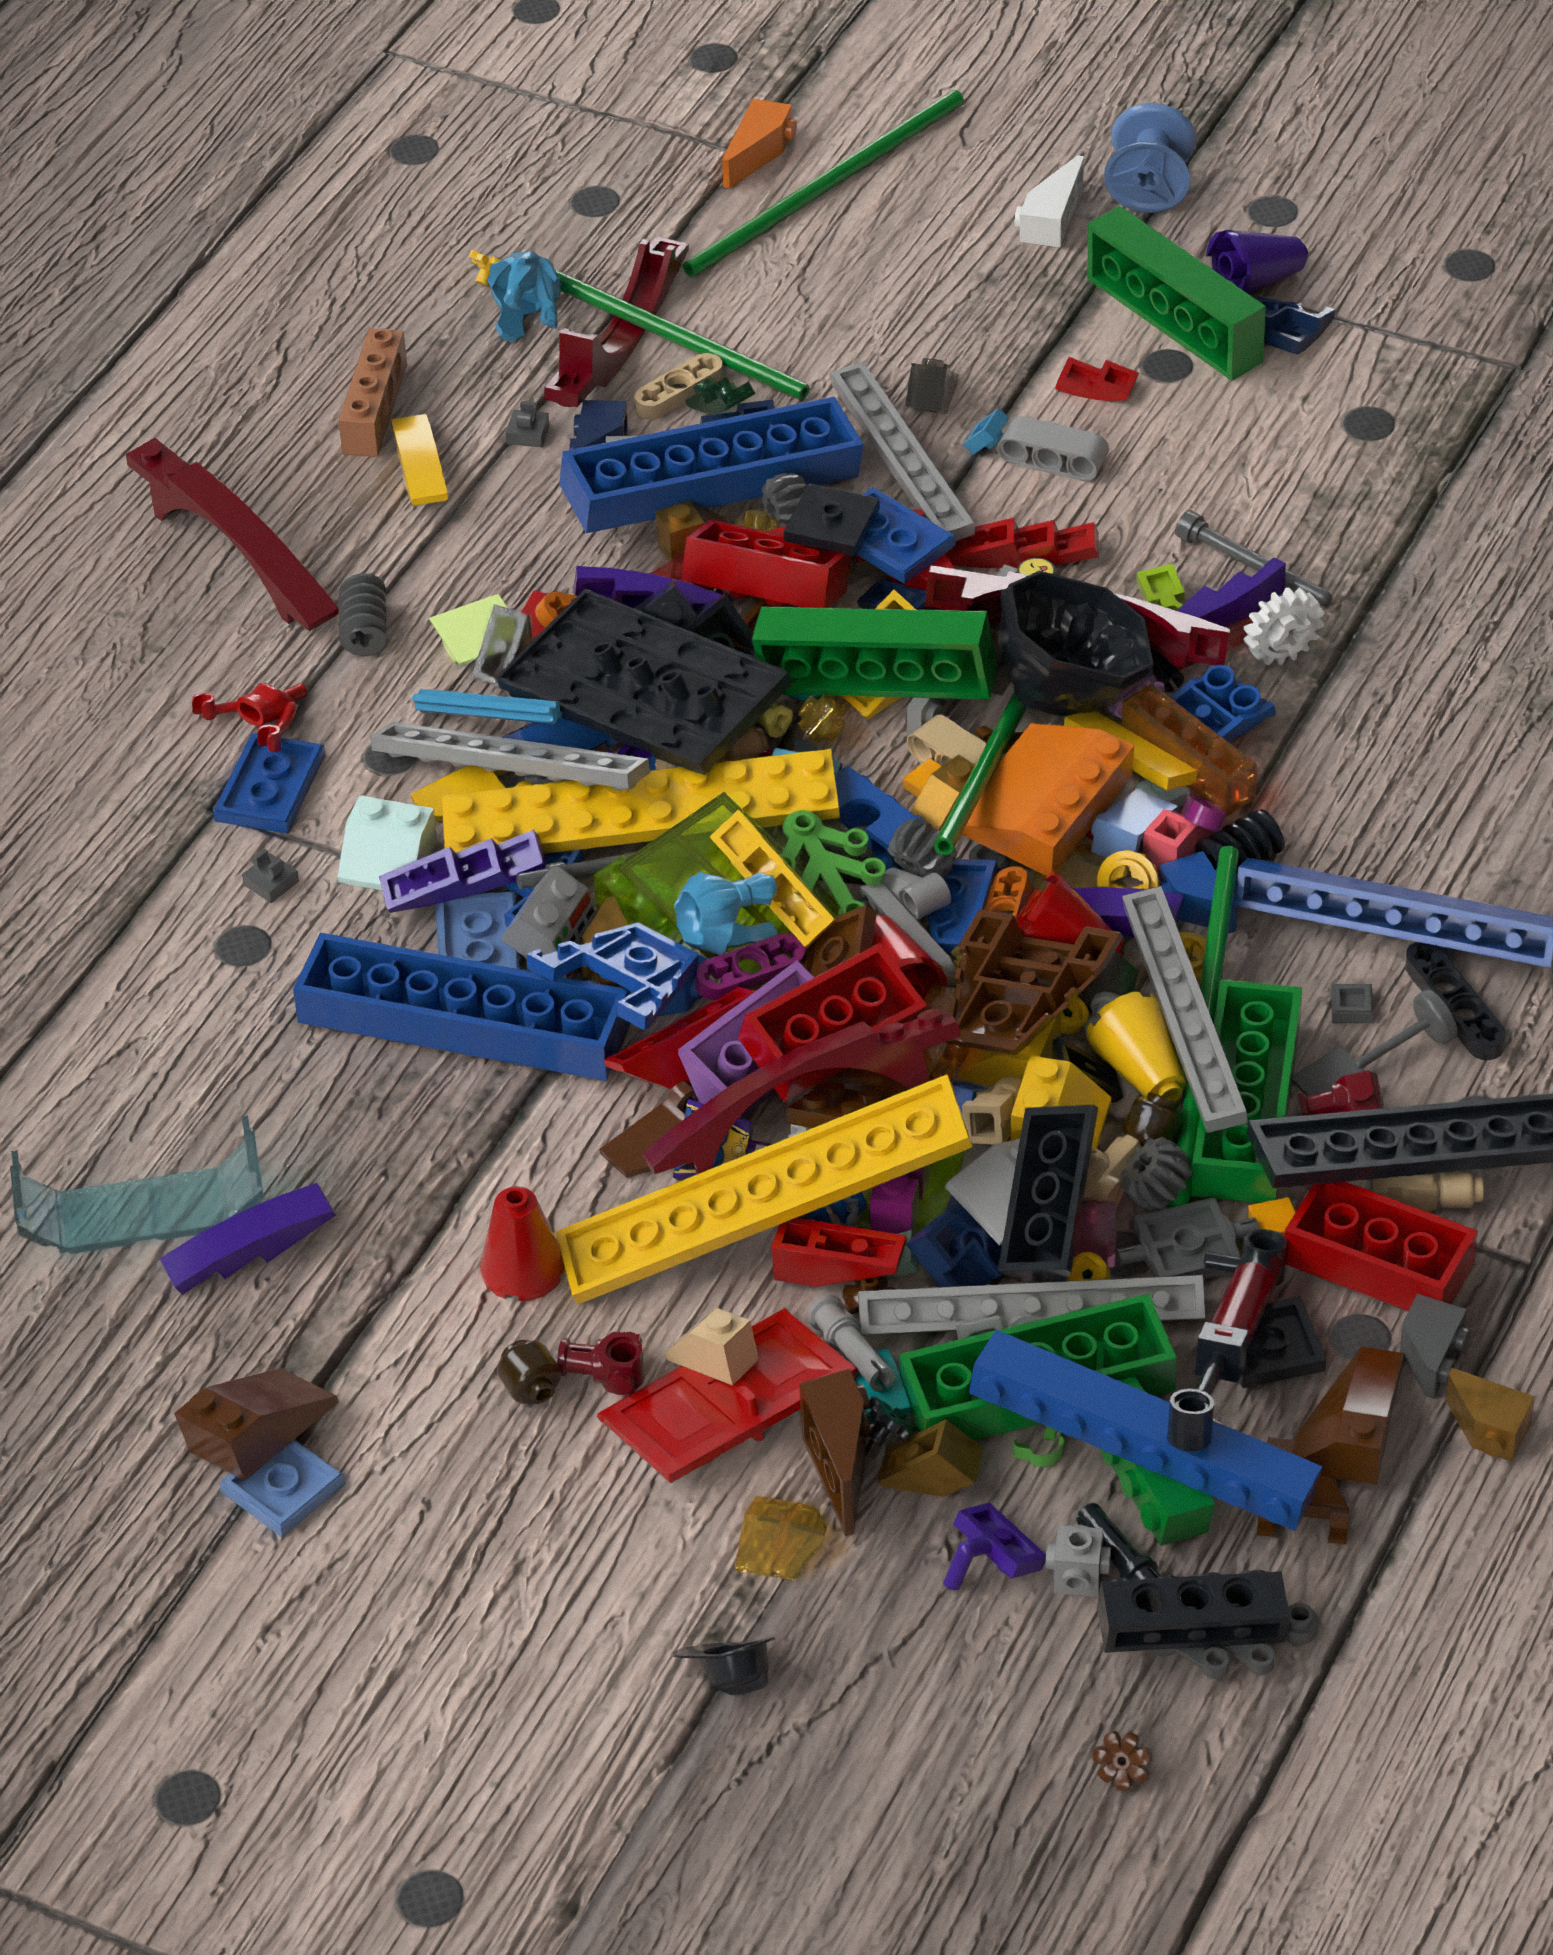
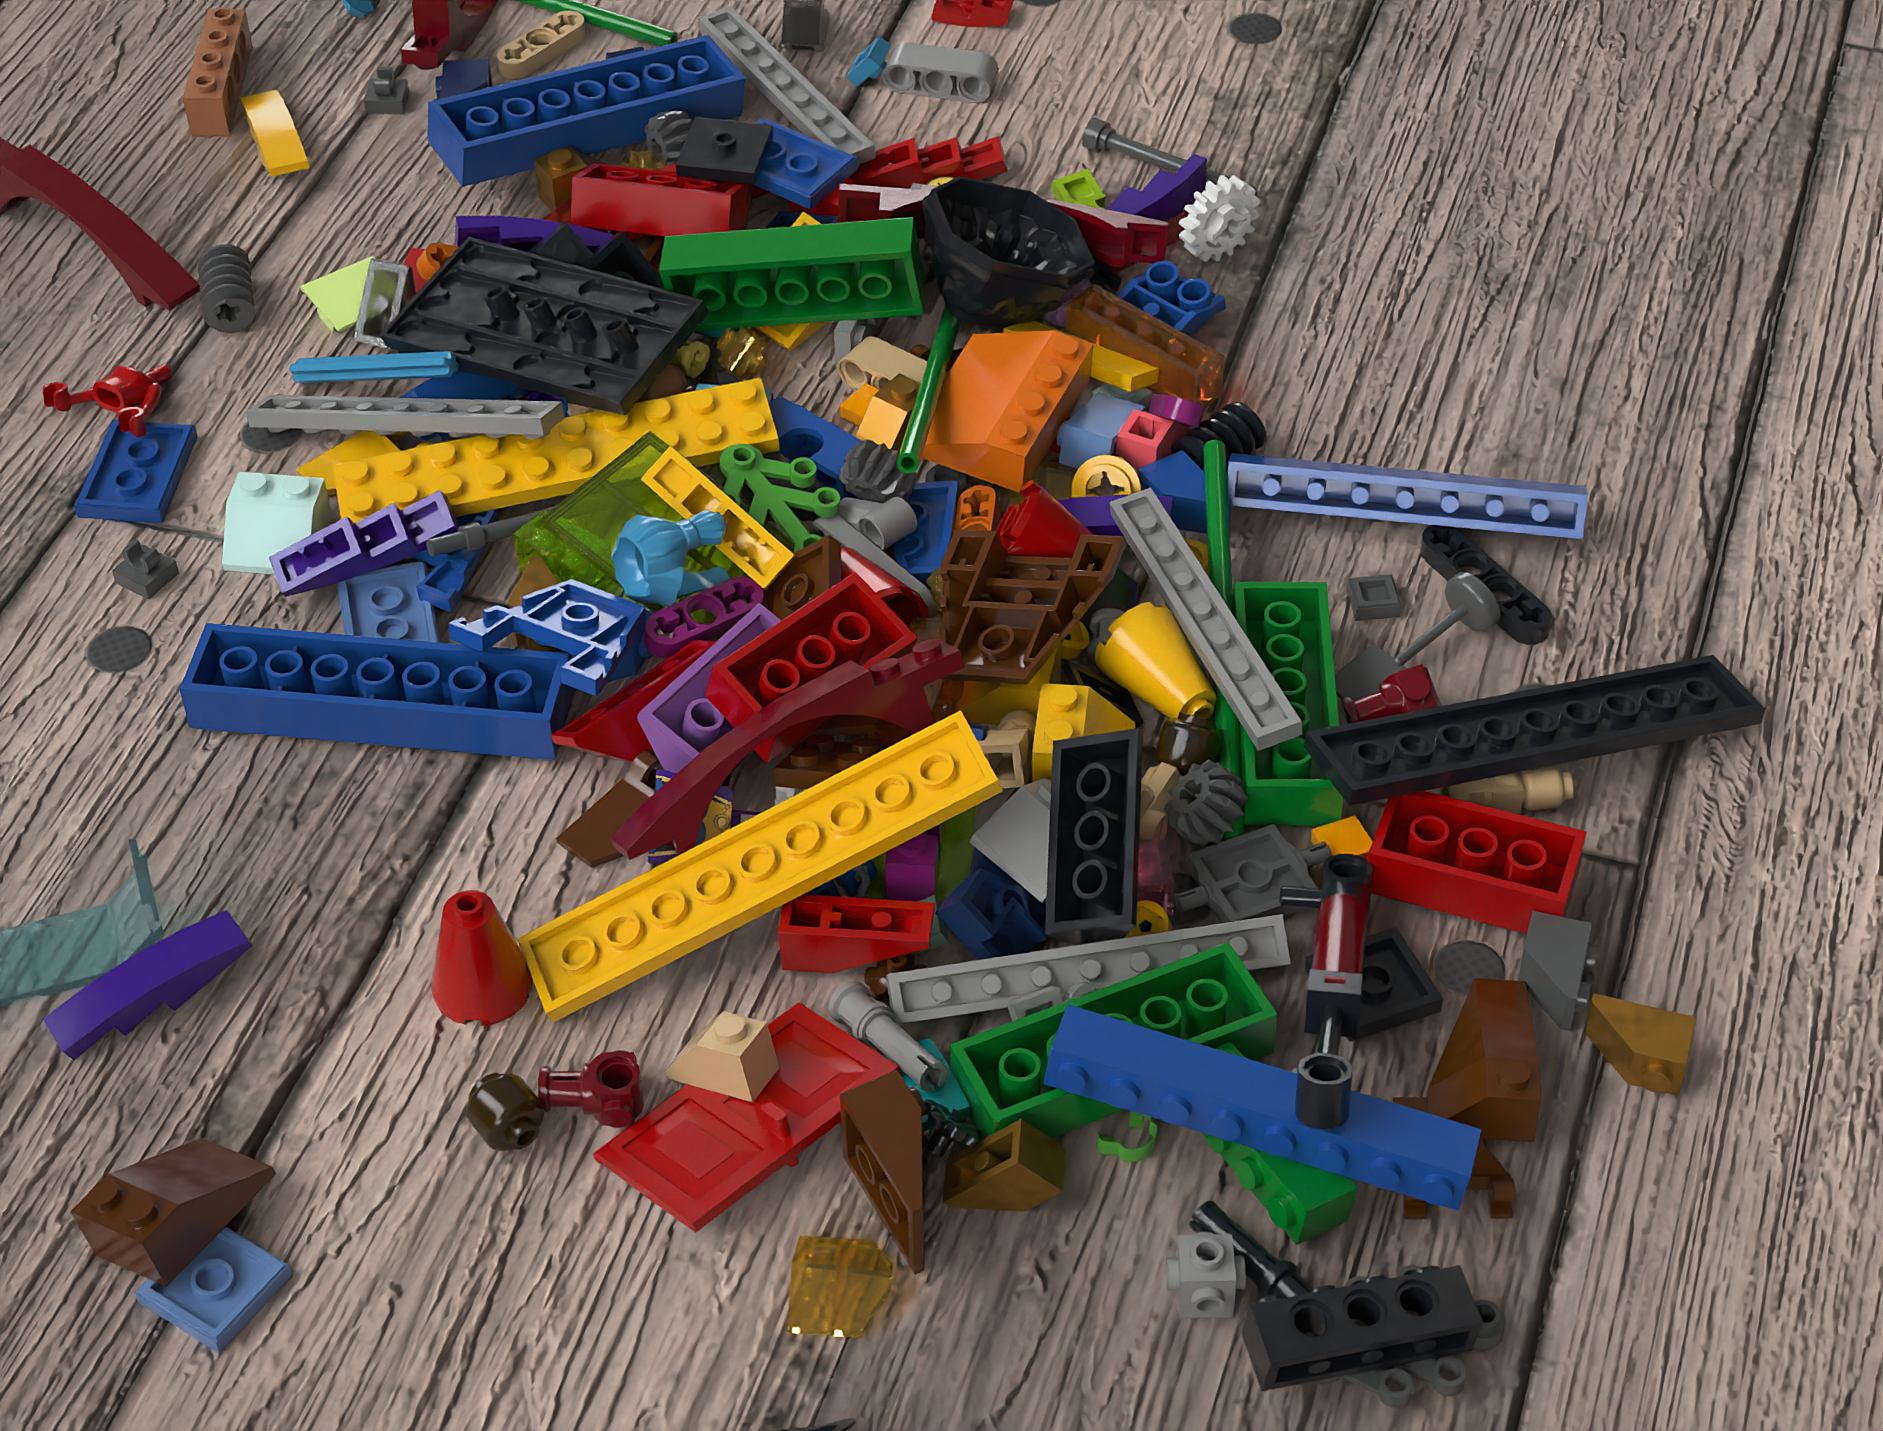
camera: 10 degrees left, 0 degrees up
light grey slope [500,864,597,979] -> none
clear green slope [685,377,756,413] -> none
dark purple plate [943,1502,1046,1590] -> none

